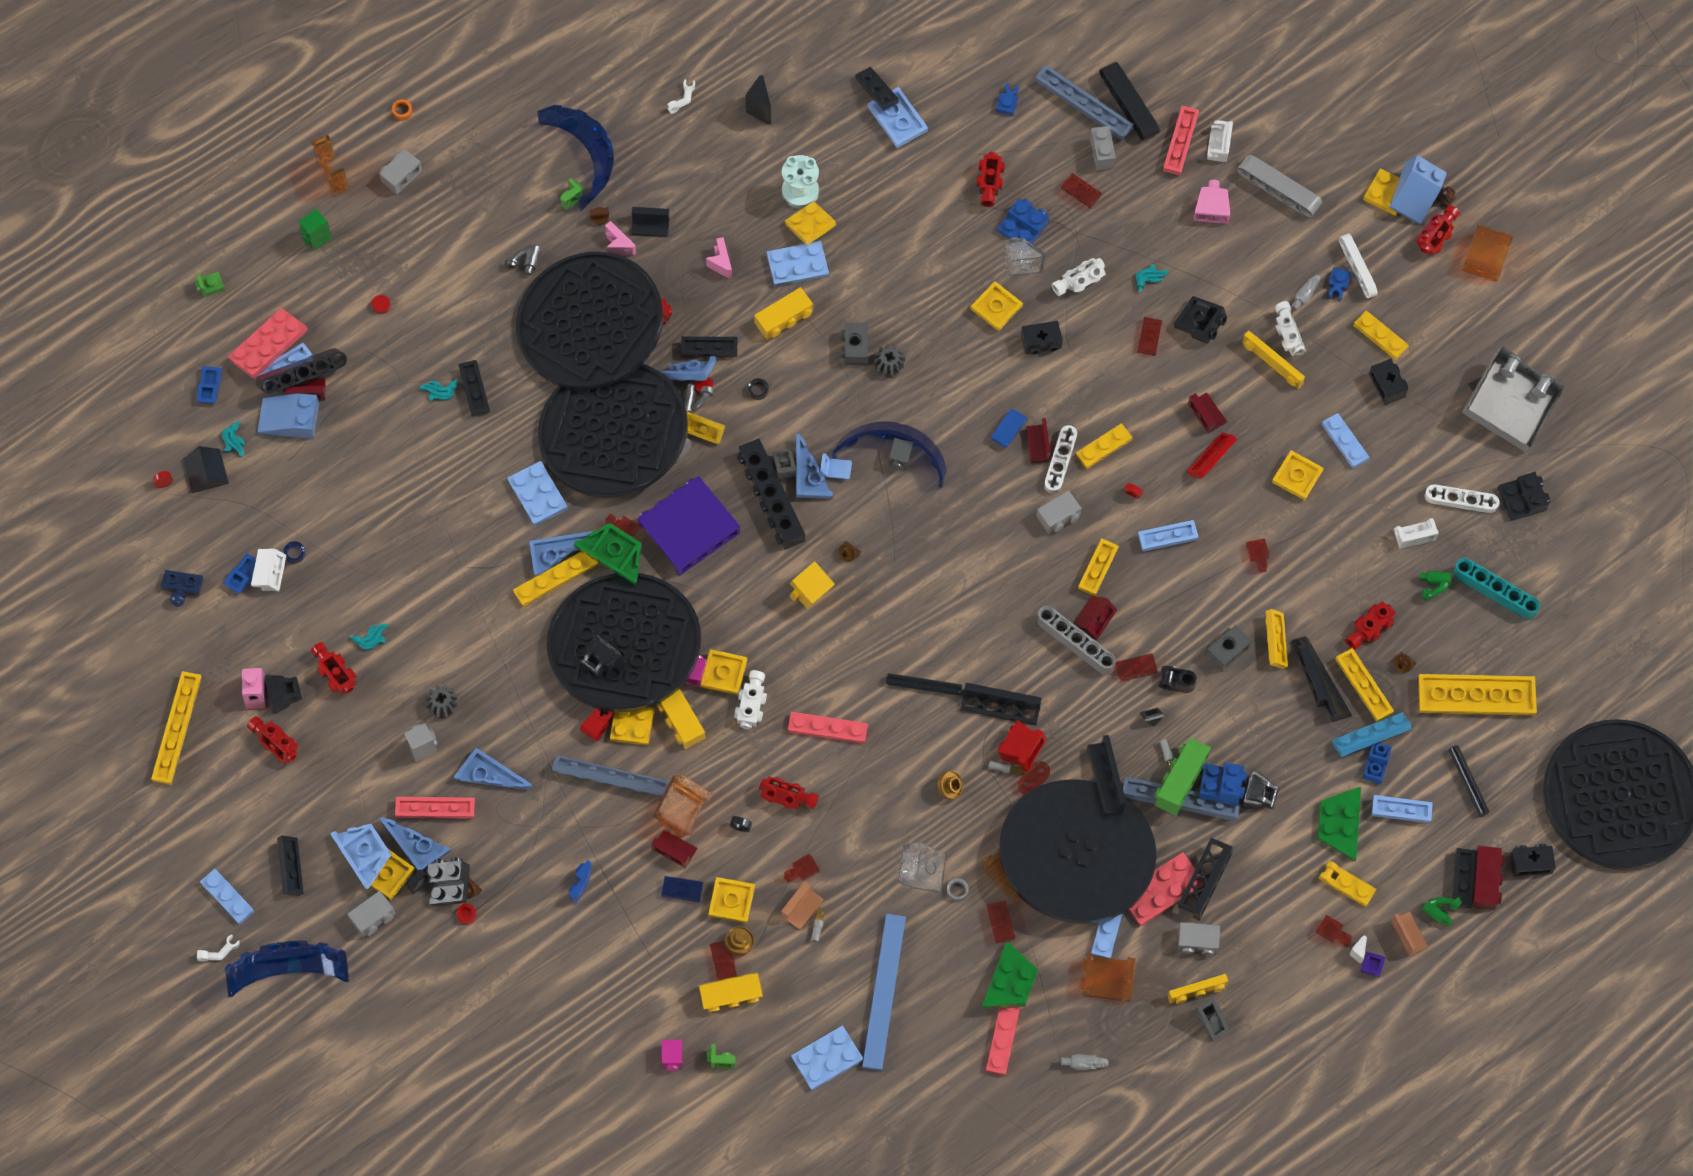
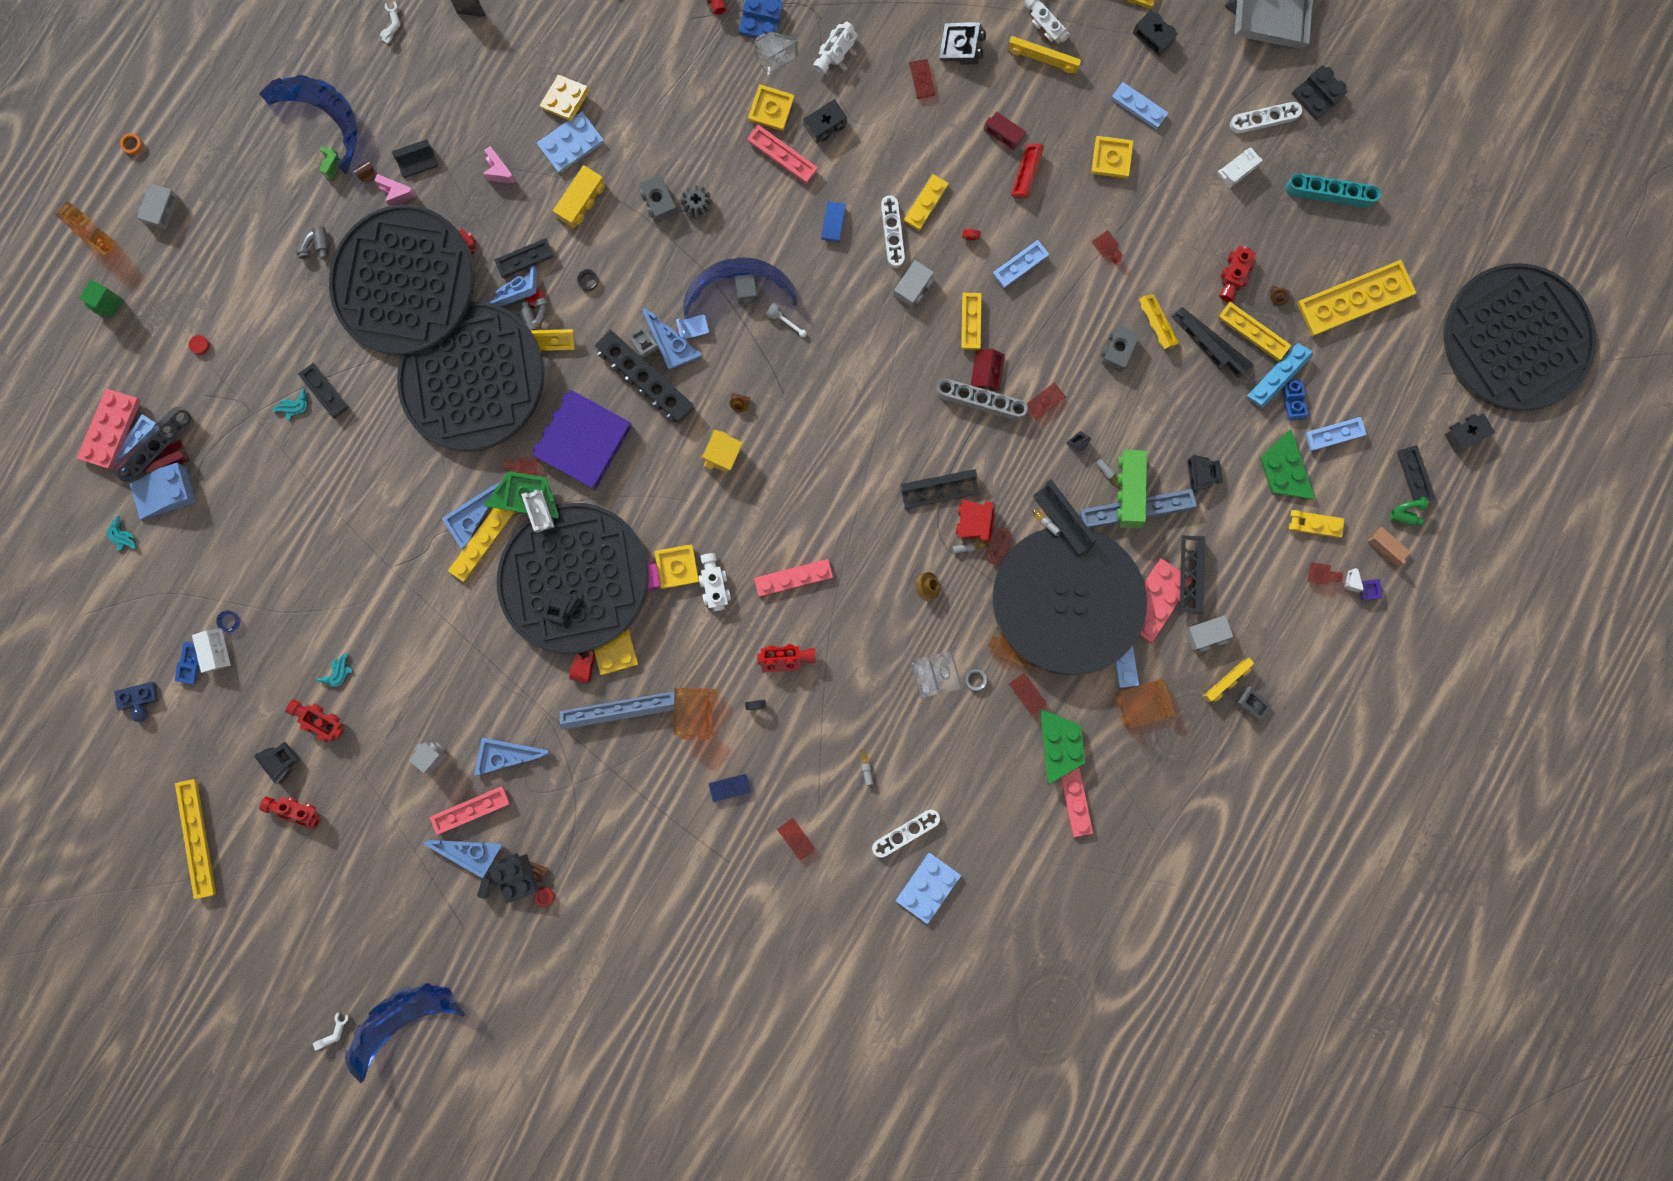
camera: 25 degrees left, 15 degrees up
red tile [153,471,173,488] -> none
black slope [183,446,229,493] -> none
bright green bracket [194,271,225,297] -> none
blue slope [197,366,222,404] -> none
light blue plate [200,869,254,925] -> none
bright pink torso [242,668,266,710] -> none
black plate [277,835,304,896] -> none
light blue wing [330,824,391,889] -> none
light grey brick [348,891,395,938] -> none
yellow plate [371,849,415,900] -> none
dark grey gear [425,685,458,718] -> none
light blue plate [507,461,568,526] -> none
blue slope [569,860,592,904] -> none
dark red panel [651,830,698,869] -> none
yellow brick [656,689,706,749] -> none
dark pink brick [662,1039,683,1071] -> none
yellow brick [698,972,763,1012] -> none
bright green bracket [707,1044,736,1069] -> none
yellow plate [708,877,755,924] -> none
pearl gold plate [724,926,755,956] -> none
nougat panel [781,881,824,930] -> none
light aqua piece [782,155,819,209] -> none
clear red plate [784,853,820,883] -> none
medium blue tile [862,914,906,1071] -> none
black axle [886,673,962,695] -> none
dark red panel [1026,418,1051,463] -> none
light grey piece [1060,1054,1109,1070] -> none
teal piece [1135,264,1168,292] -> none
black piece [1158,666,1197,693] -> none
blue plate [1199,762,1247,806] -> none
green plant [1419,570,1451,602] -> none
black axle [1449,745,1489,817] -> none
dark red brick [1472,845,1505,910] -> none
none -> white hinge [521,490,554,533]
none -> coral plate [747,125,818,184]
none -> hinge [765,303,807,337]
none -> white beam [872,810,940,857]
none -> light grey piece [1032,509,1061,536]

